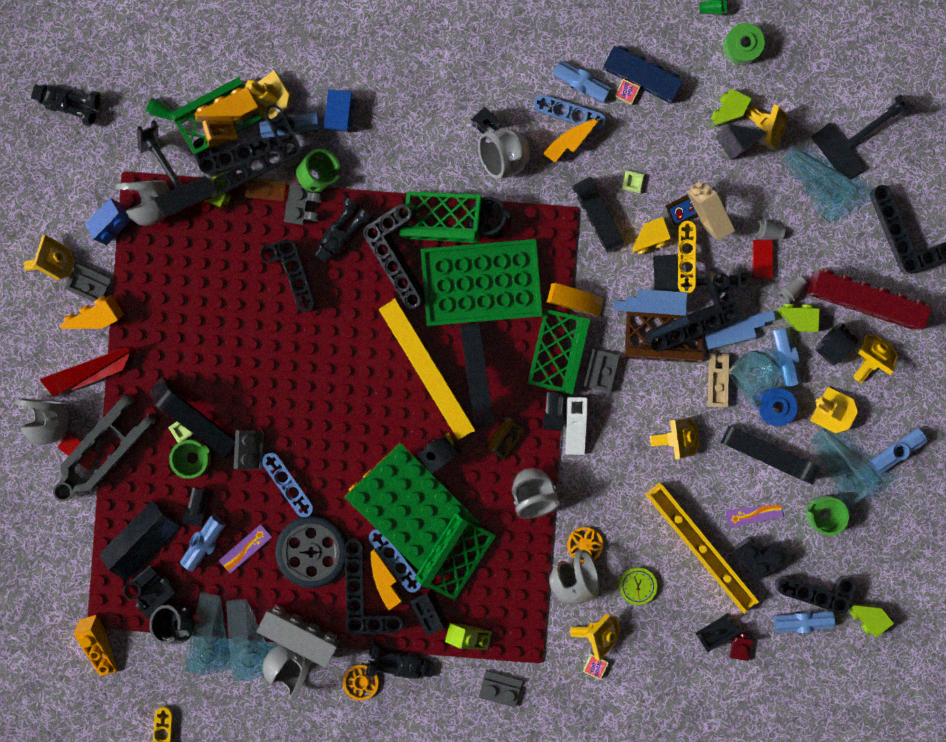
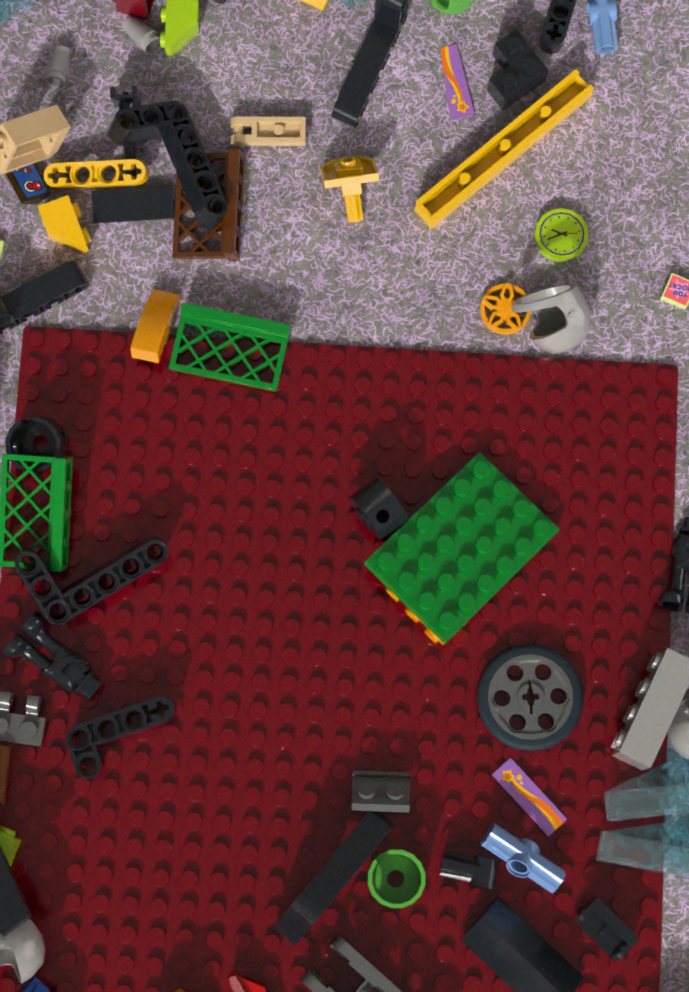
camera: 95 degrees left, 10 degrees down
black piece [124,564,162,600] -> none
black piece [149,605,194,644] -> none
yellowish green tile [168,422,193,443] -> none
medium blue beam [262,452,314,517] -> none
black beam [345,537,404,634] -> none
medium blue beam [369,529,421,592] -> none
light orange slope [371,548,402,610] -> none
yellow tile [379,298,475,440] -> none
black hinge [410,589,448,636] -> none
green fence [415,513,495,600] -> none
green plate [421,239,542,326] -> none
lime slope [445,623,492,650] -> none
black beam [460,322,495,427] -> none
dark brown slope [485,416,526,460] -> none
light grey piece [512,468,560,519] -> none
black piece [543,392,564,431] -> none
white slope [565,397,587,455] -> none
yellow piece [570,614,620,661] -> none
dark grey plate [583,349,620,393] -> none
medium blue piece [614,289,687,316] -> none
black hinge [695,613,741,652] -> none
medium blue piece [704,311,776,351] -> none
clear light blue piece [728,351,780,408] -> none
dark red bracket [729,632,754,661] -> none
red tile [752,240,773,279] -> none
blue piece [755,388,798,427] -> none
medium blue piece [772,327,802,387] -> none

